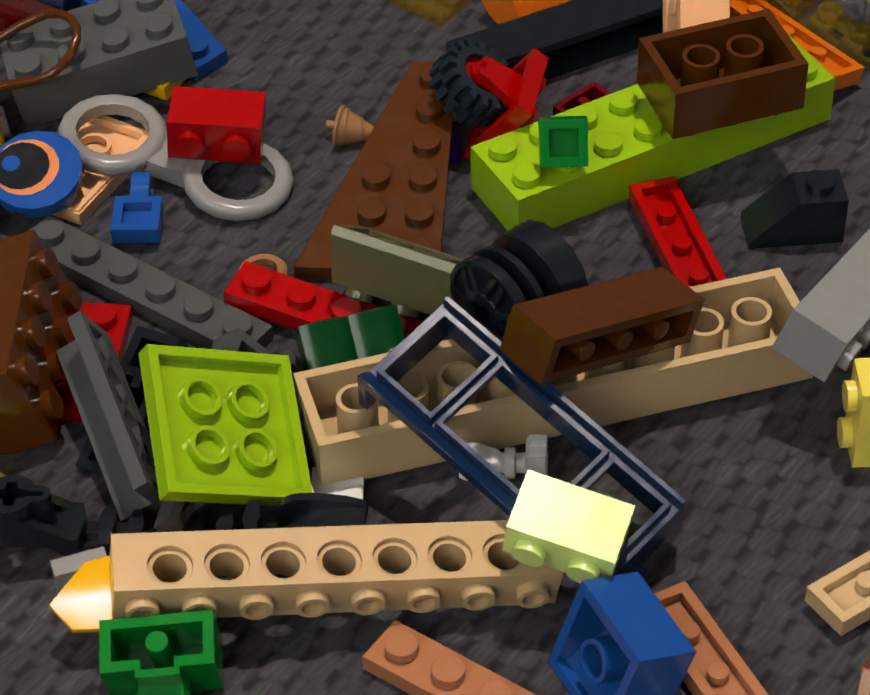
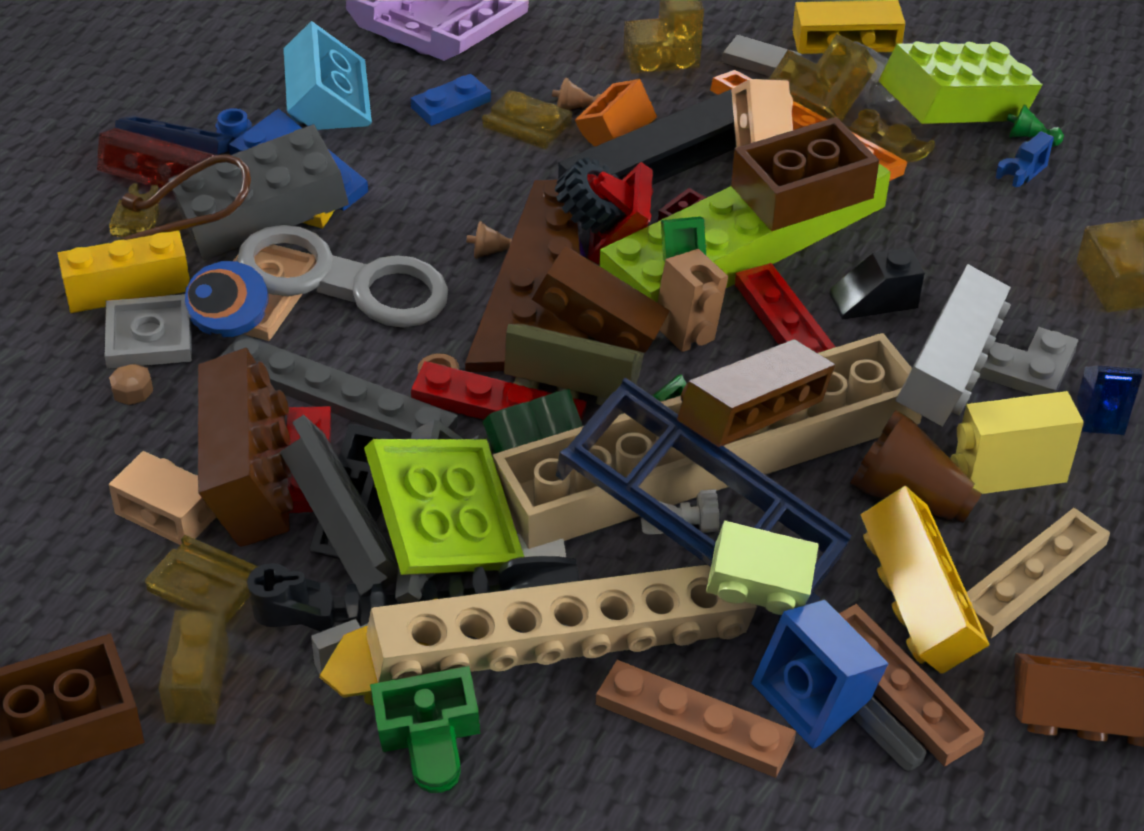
camera: 10 degrees left, 0 degrees up
blue plate [110,172,164,243] -> none
red brick [167,86,266,164] -> none
black wheel [450,220,588,342] -> none
none -> reddish brown brick [531,245,670,354]
none -> medium nougat brick [657,249,728,352]
none -> reddish brown cone [850,410,982,523]
none -> yellow brick [860,485,990,673]

